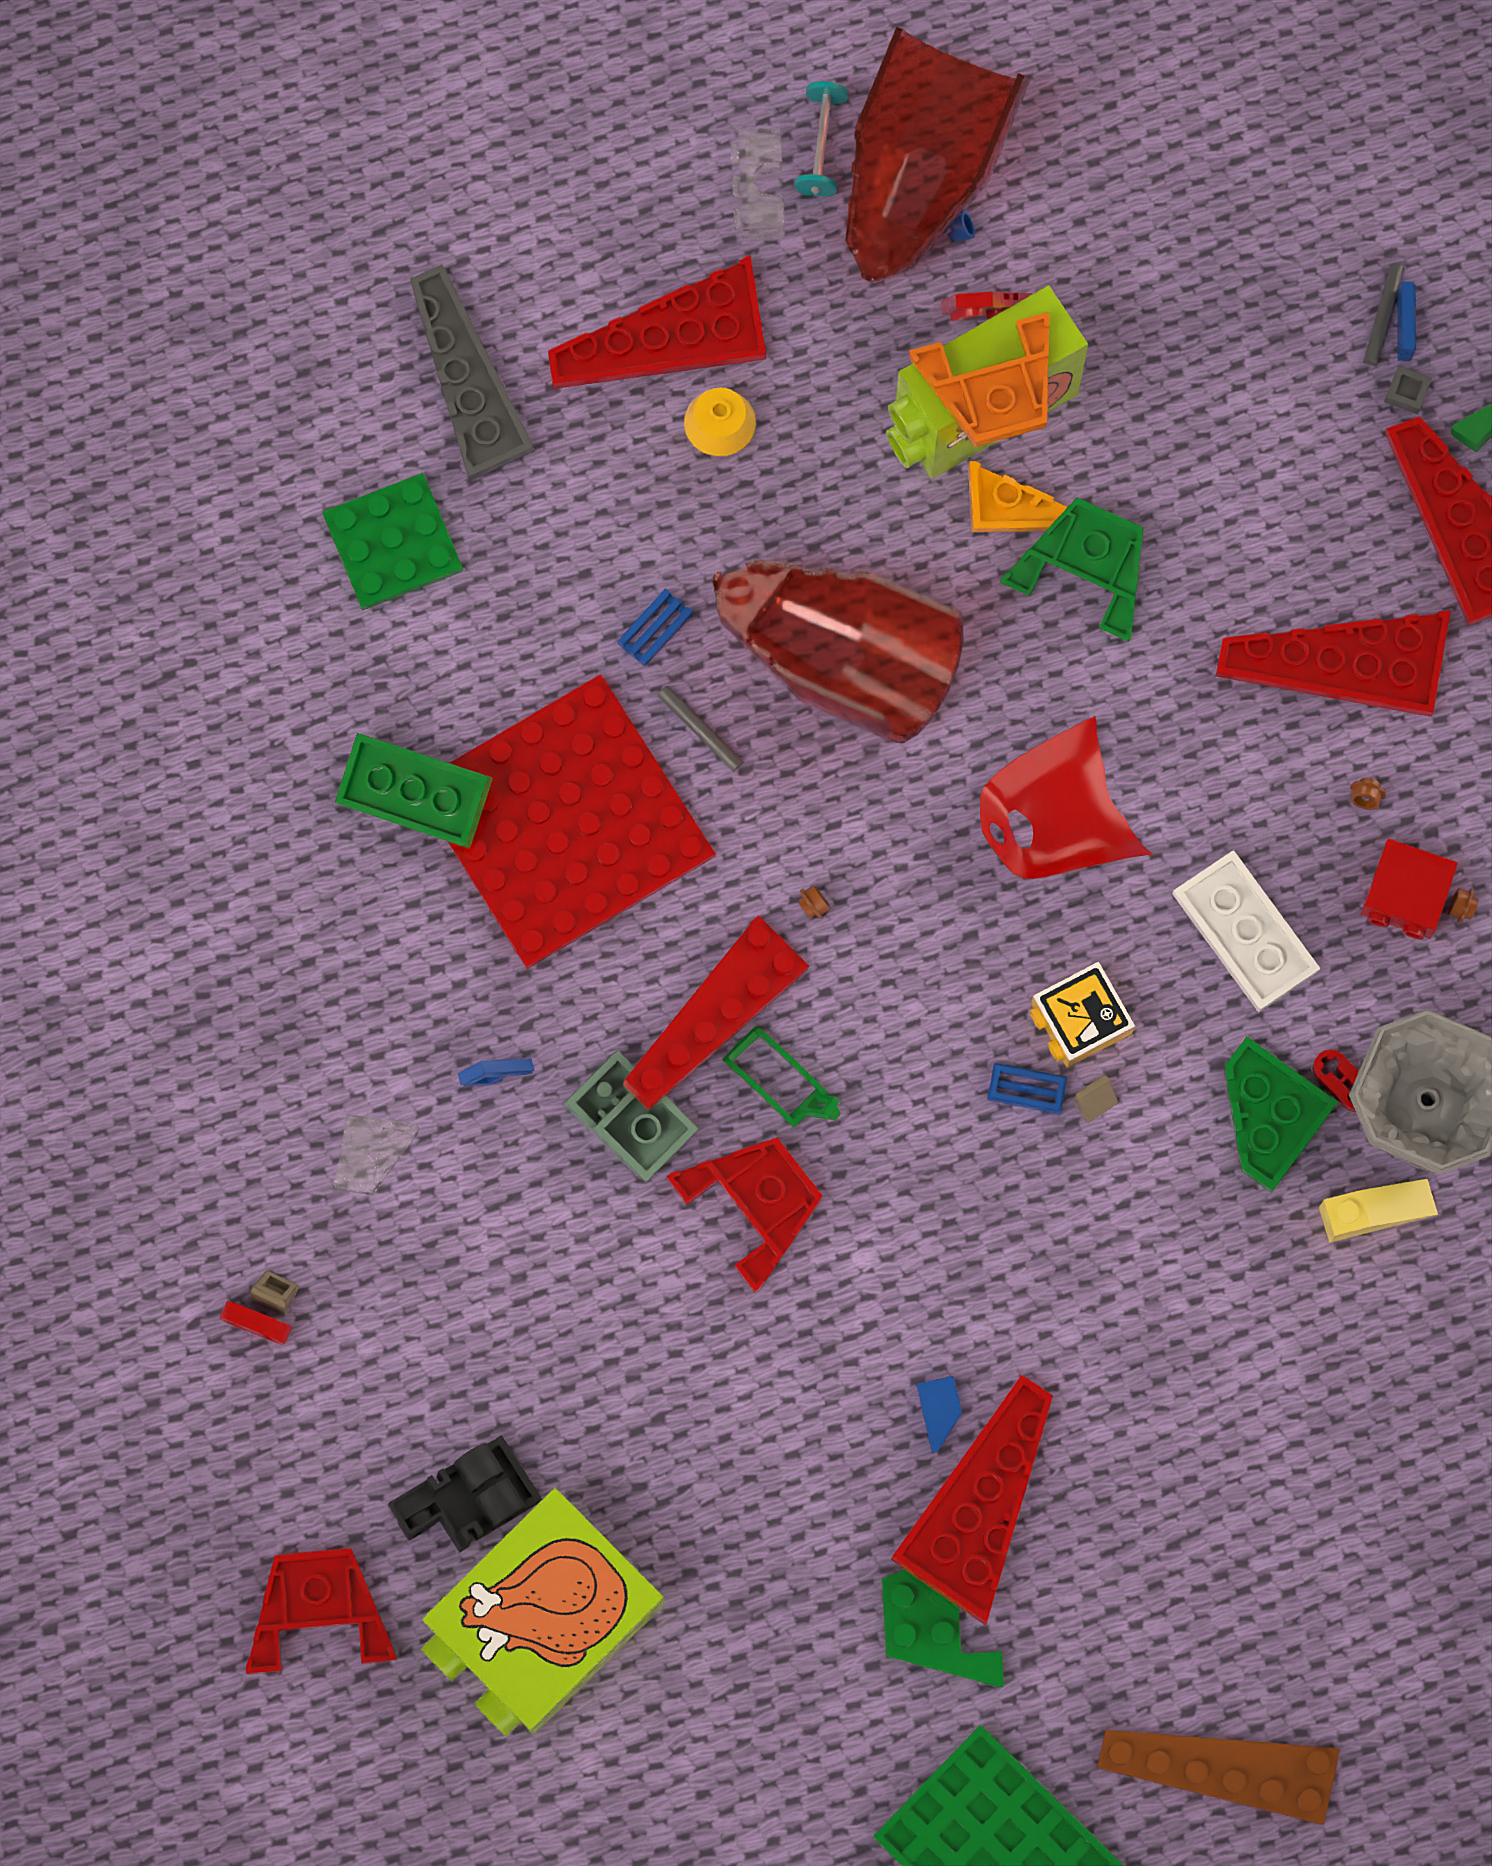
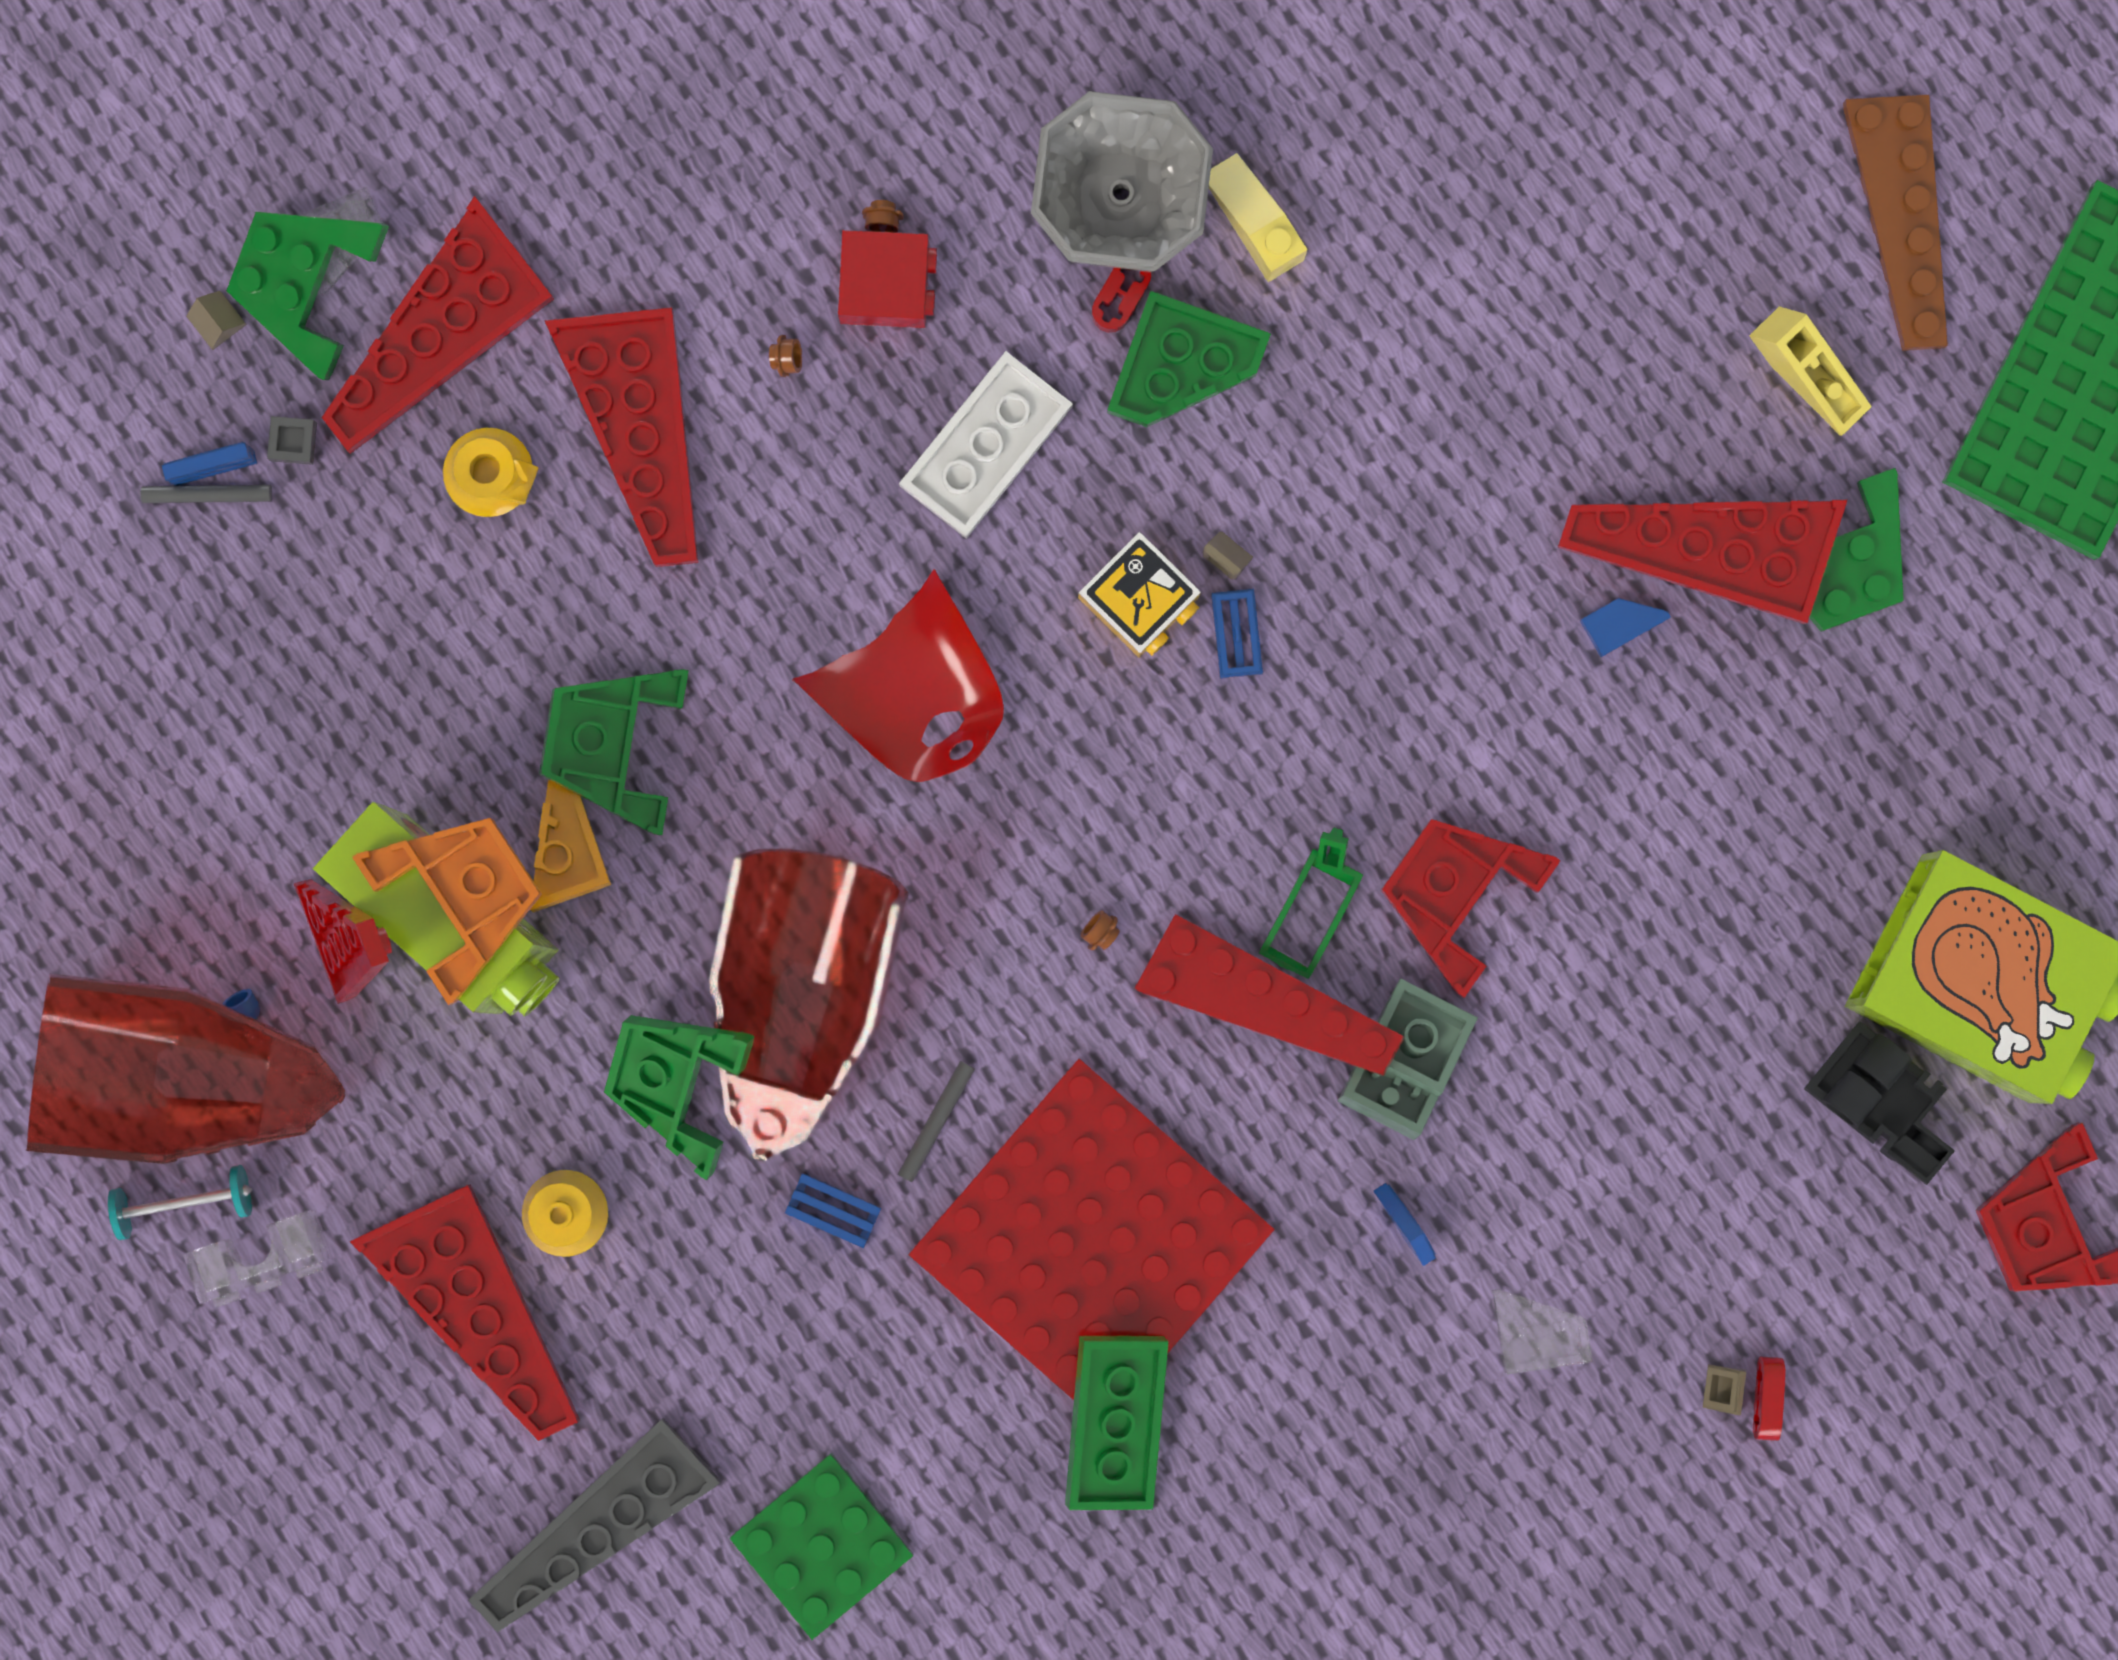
camera: 110 degrees left, 10 degrees up
none -> yellow piece [443,428,538,517]
none -> green wing [604,1015,755,1180]
none -> light yellow slope [1749,306,1872,436]

